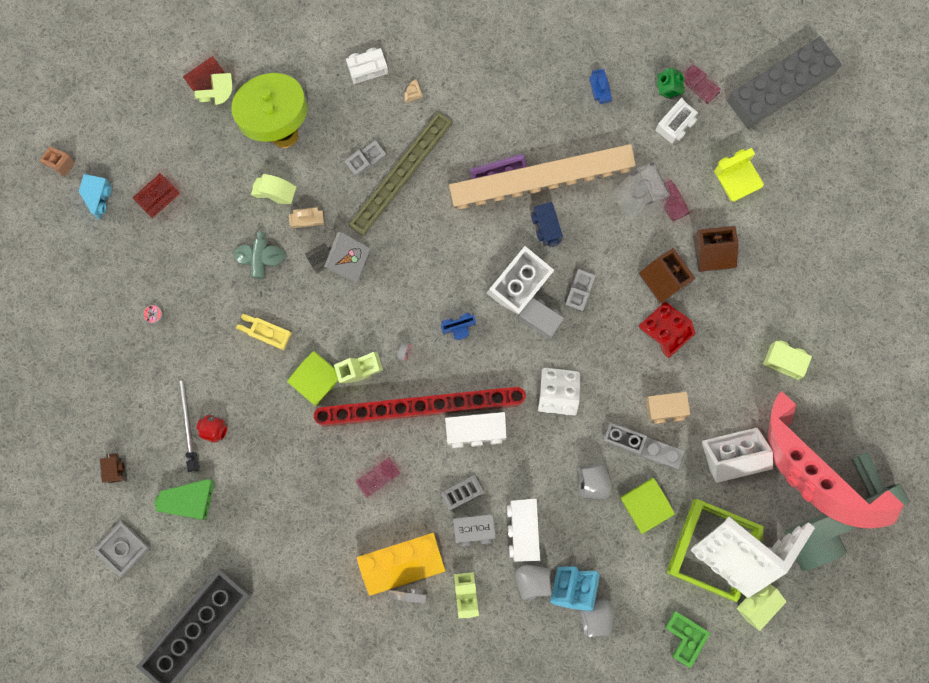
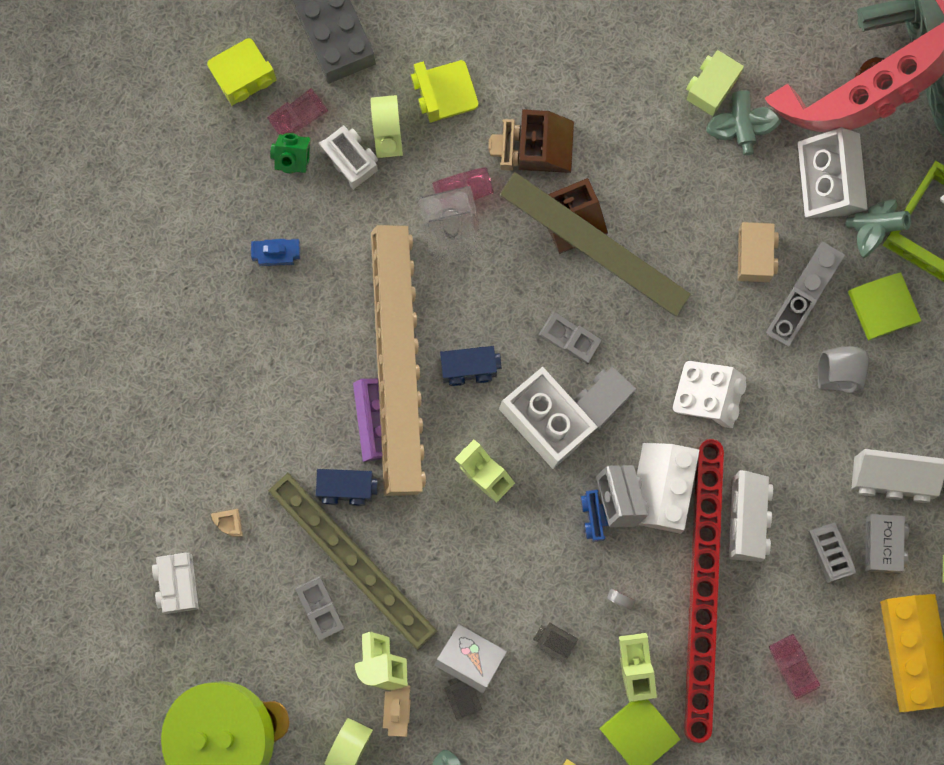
camera: 75 degrees left, 0 degrees up
red bracket [639,302,696,358] -> none
none -> neon yellow bracket [207,38,277,106]
none -> dark blue brick [315,469,378,506]
none -> yellowish green brick [355,632,408,690]
none -> yellowish green brick [371,95,403,158]
none -> yellowish green brick [455,440,515,503]
none -> tan piece [488,119,521,171]
none -> olive tile [499,172,691,316]
none -> clear smoke brick [533,622,578,664]
none -> light grey brick [596,465,648,528]
none -> white slope [637,443,699,534]
none -> sand green plant [707,90,782,155]
none -> sand green plant [846,199,911,258]

